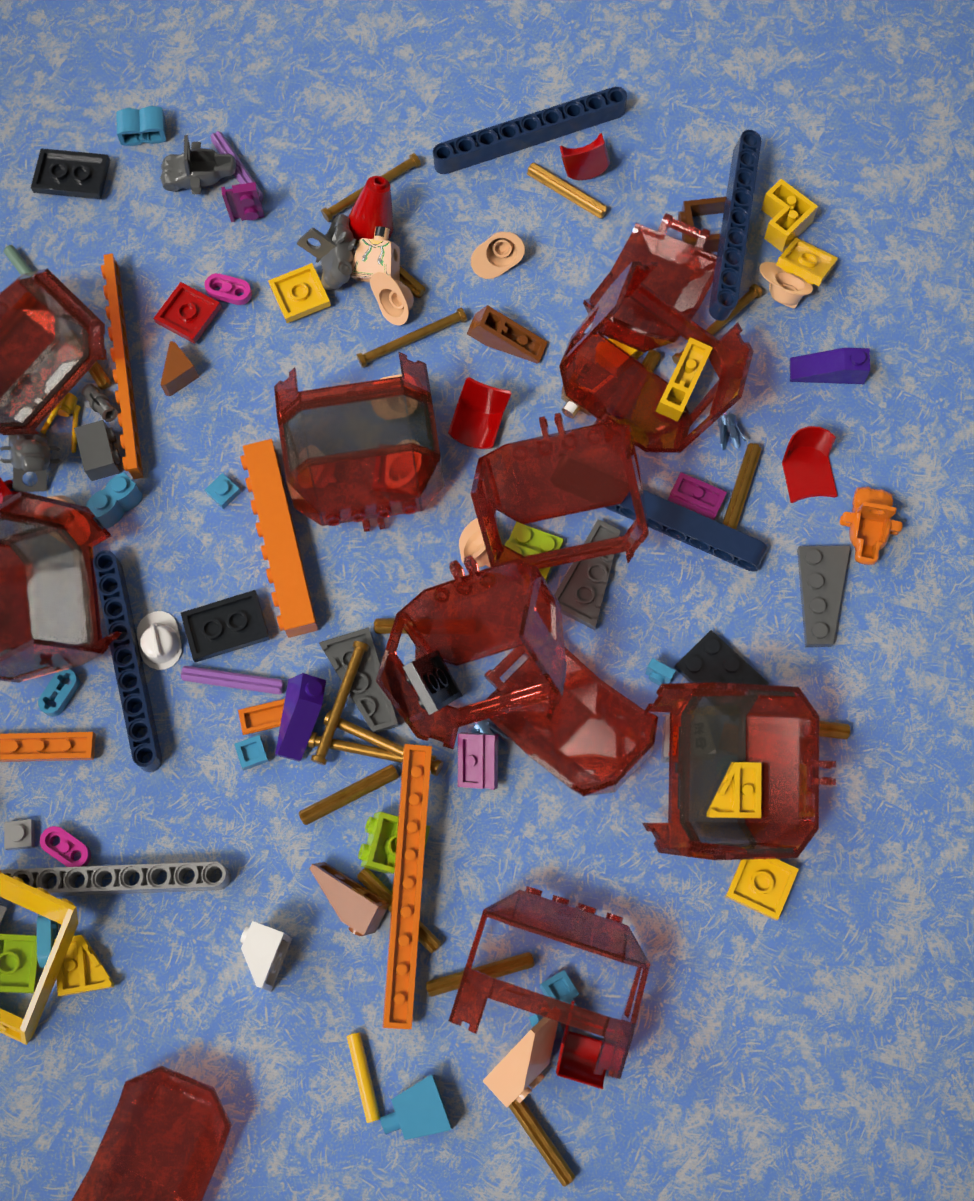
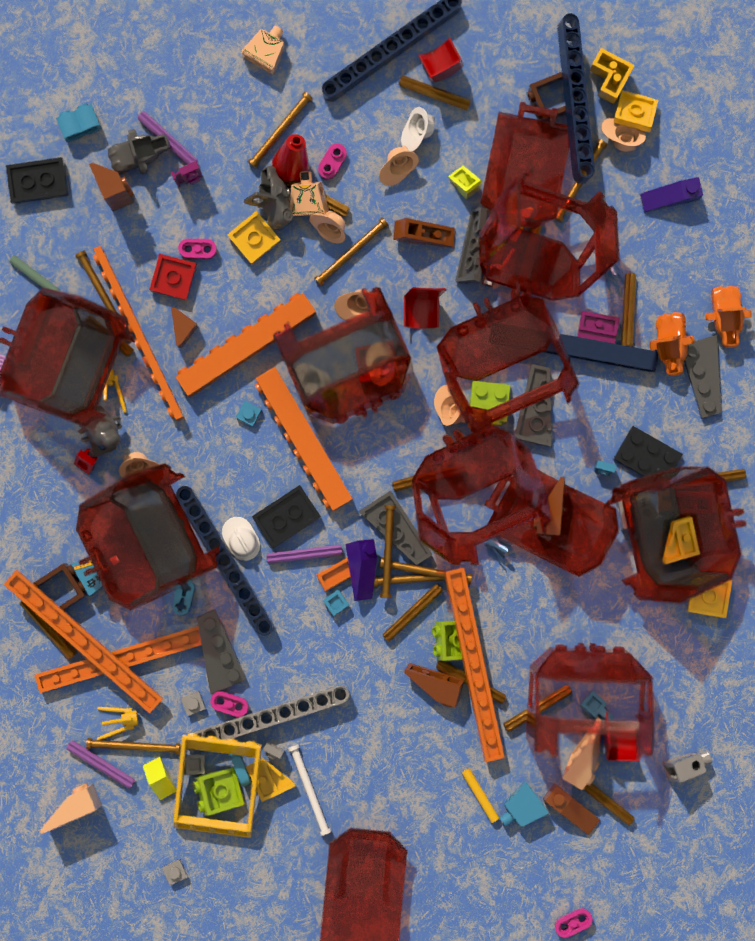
camera: 20 degrees left, 15 degrees up
dark grey brick [74,420,122,481] -> none
dark grey pin [82,384,118,422] -> none
dark azure brick [86,472,143,529] -> none
white slope [240,921,292,992] -> none
black plate [403,650,463,715] -> none
plate [458,732,498,790] -> none
yellow slope [655,337,713,422] -> none
red piece [782,426,838,503] -> none
none -> pearl gold bar [75,250,128,335]
none -> dark orange slope [89,163,134,212]
none -> orange brick [176,293,317,398]
none -> dark grey wing [197,609,246,694]
none -> light nougat torso [241,25,285,75]
none -> light grey plate [263,741,285,760]
none -> white bar [288,744,332,836]
none -> dark pink plate [318,144,347,180]
none -> white piece [401,107,434,151]
none -> neon yellow slope [448,166,482,200]
none -> dark grey wing [455,207,487,284]
none -> dark orange slope [534,477,566,535]
none -> dark orange slope [543,783,600,835]
none -> orange piece [649,312,695,376]
none -> light grey torso [662,752,712,783]

